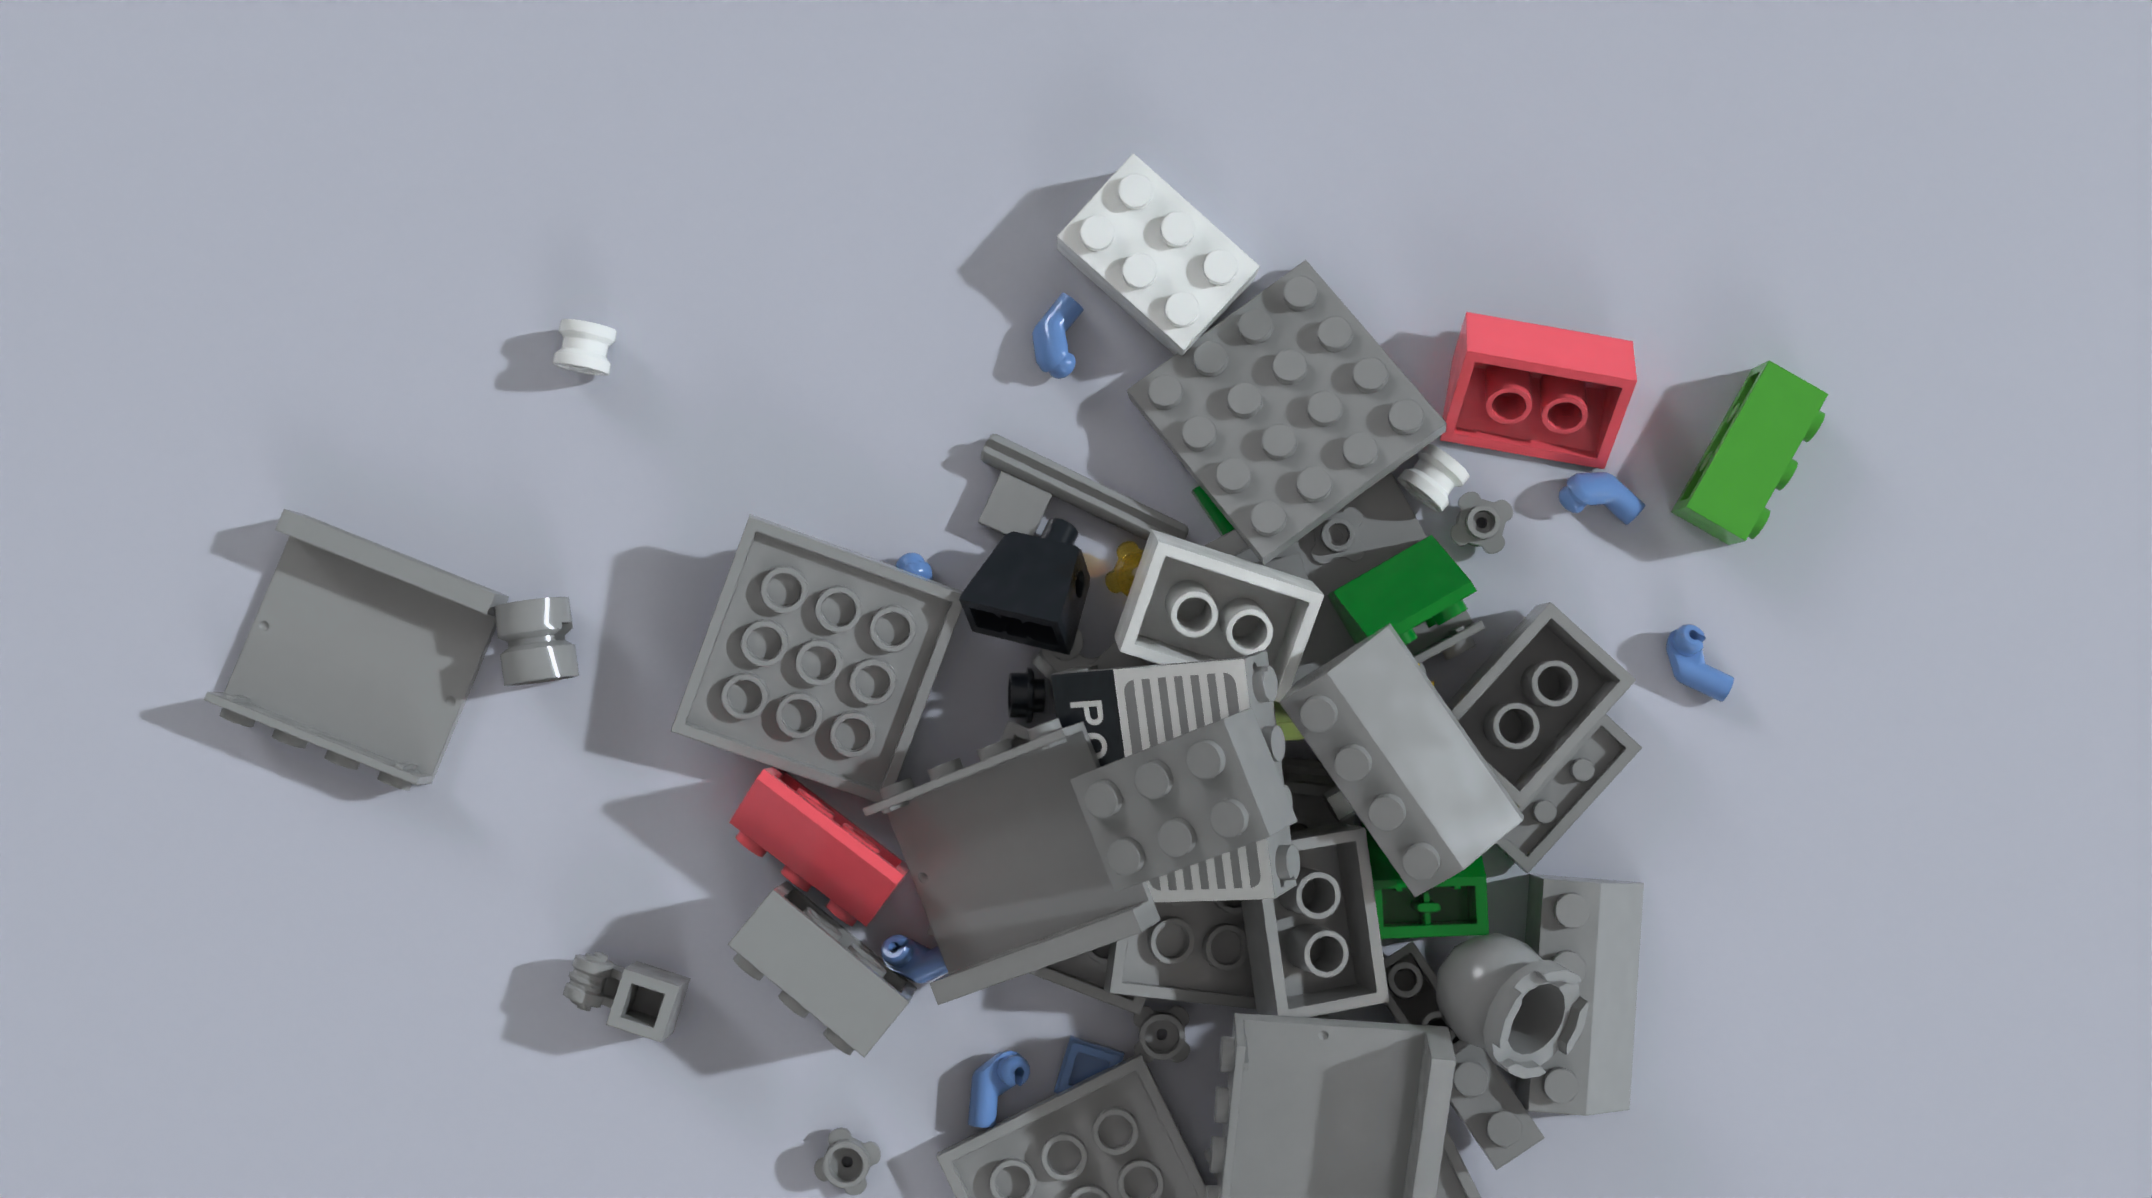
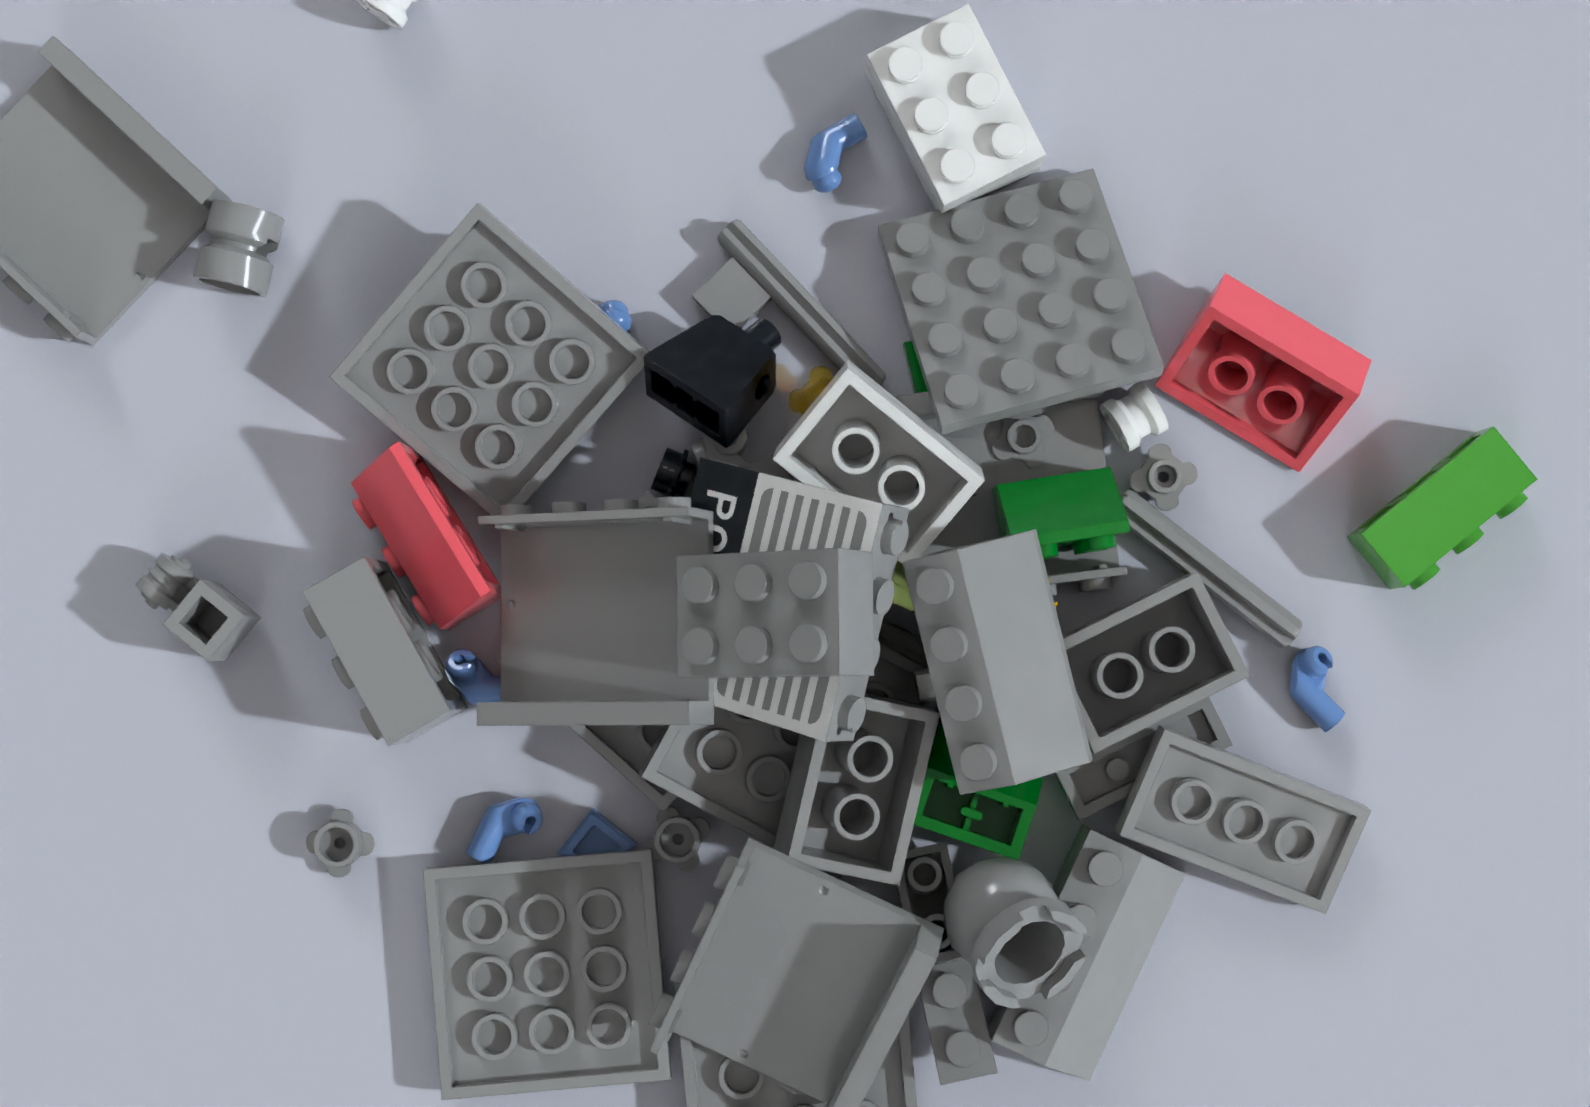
camera: 30 degrees right, 0 degrees up
medium blue arm [1559,472,1646,525] -> none
none -> light grey plate [1114,725,1372,914]
none -> light grey axle [1121,489,1303,648]

